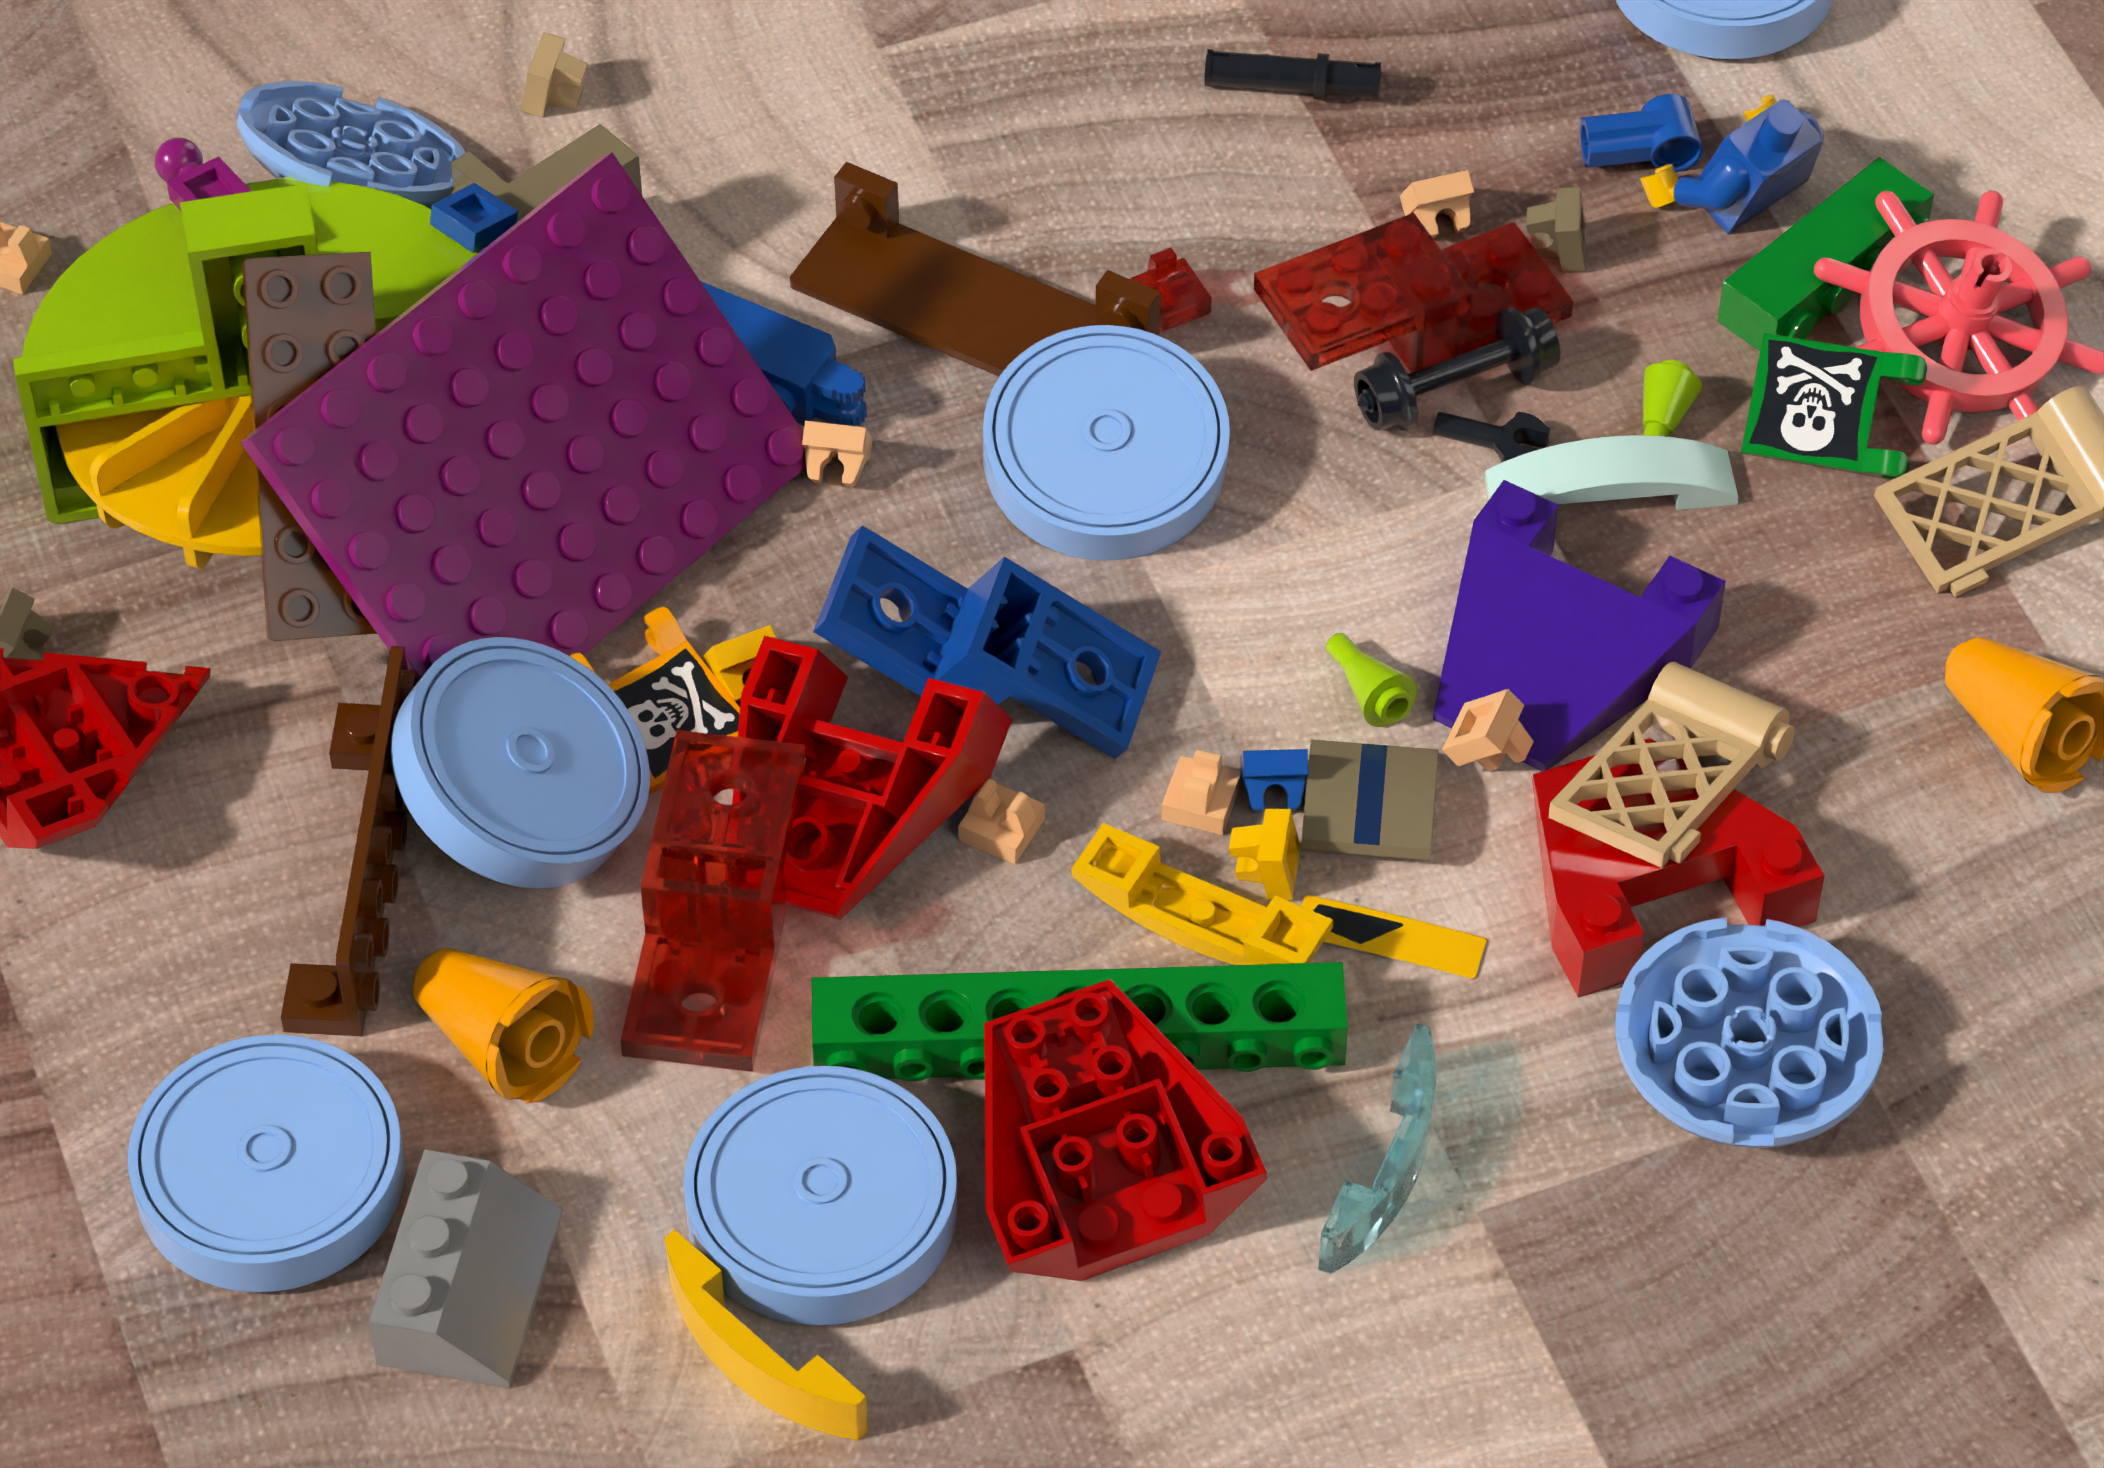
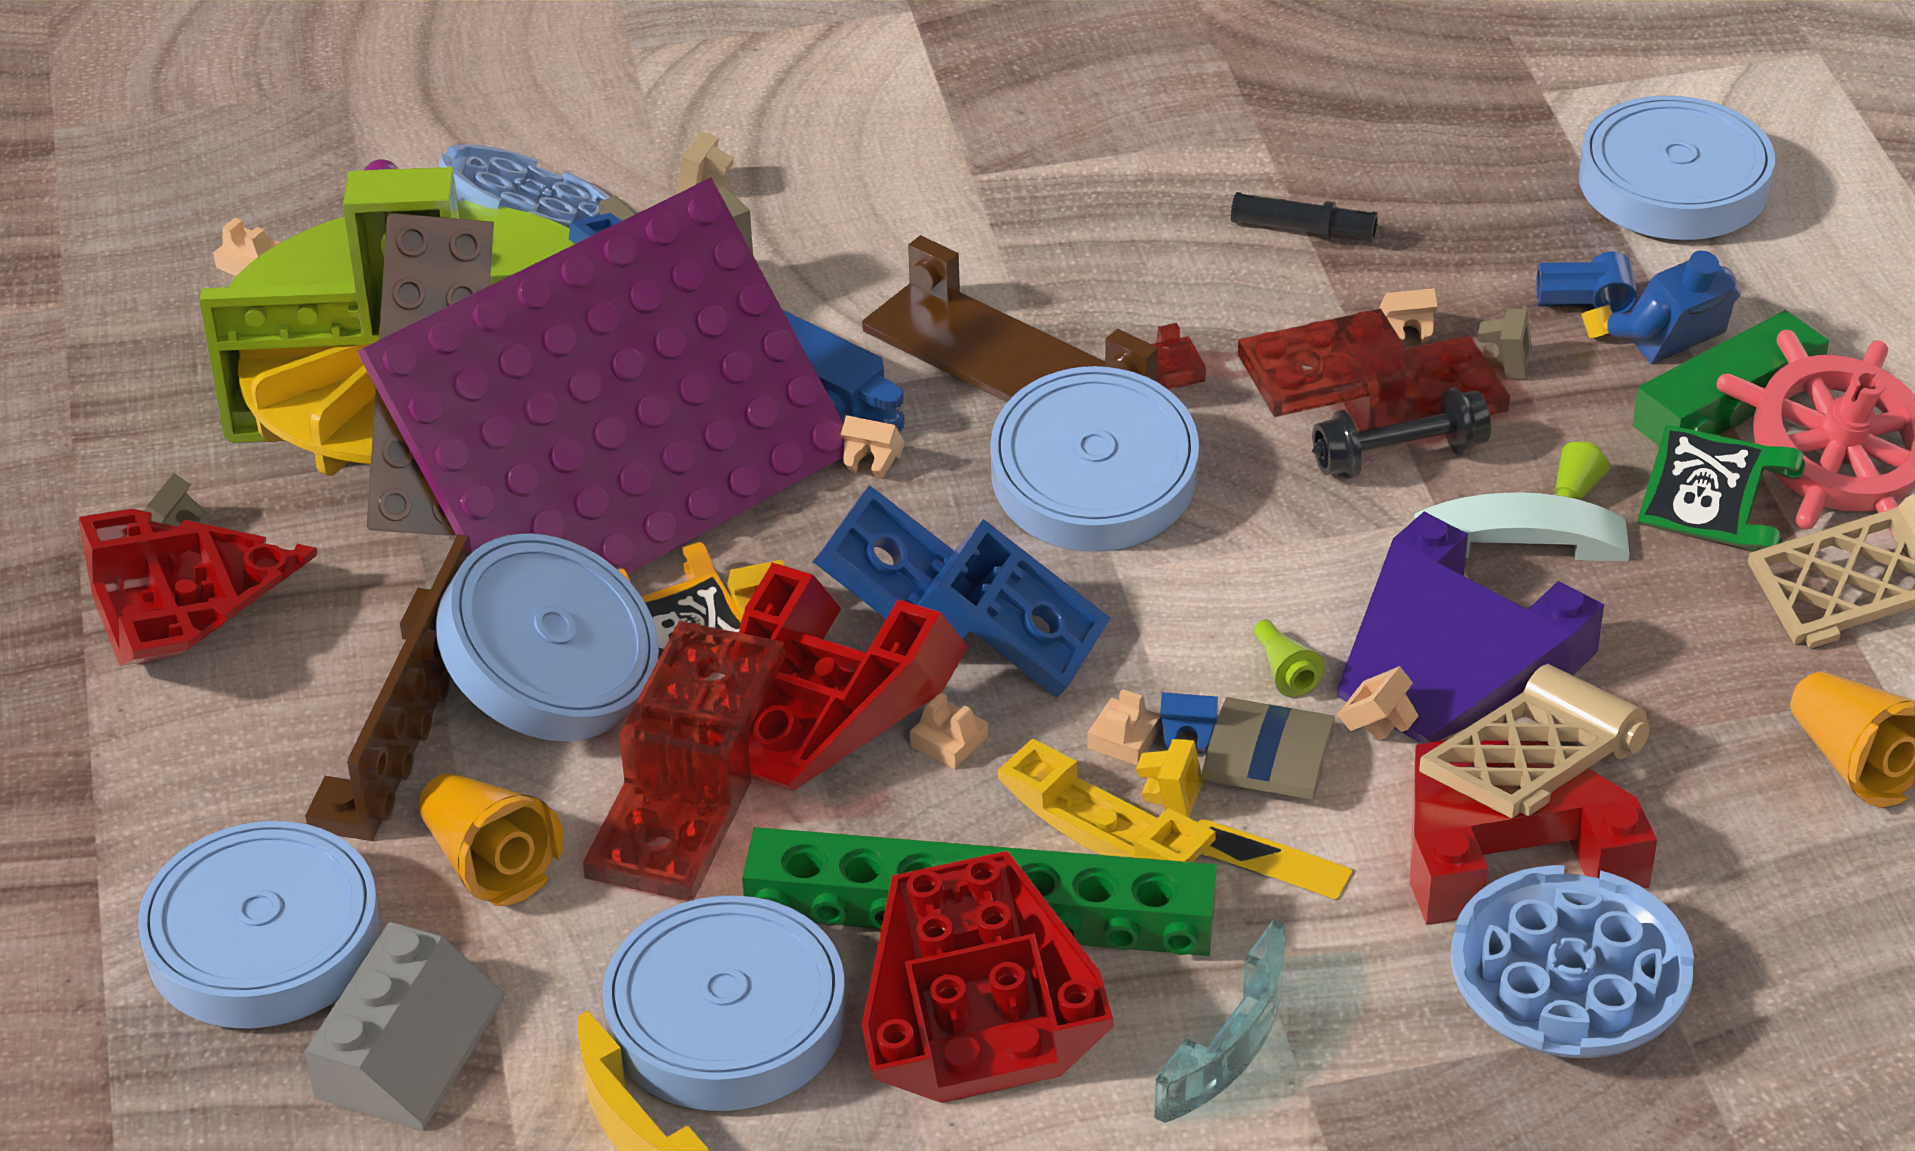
camera: 10 degrees right, 10 degrees down
black bar [1433,411,1550,463] -> none

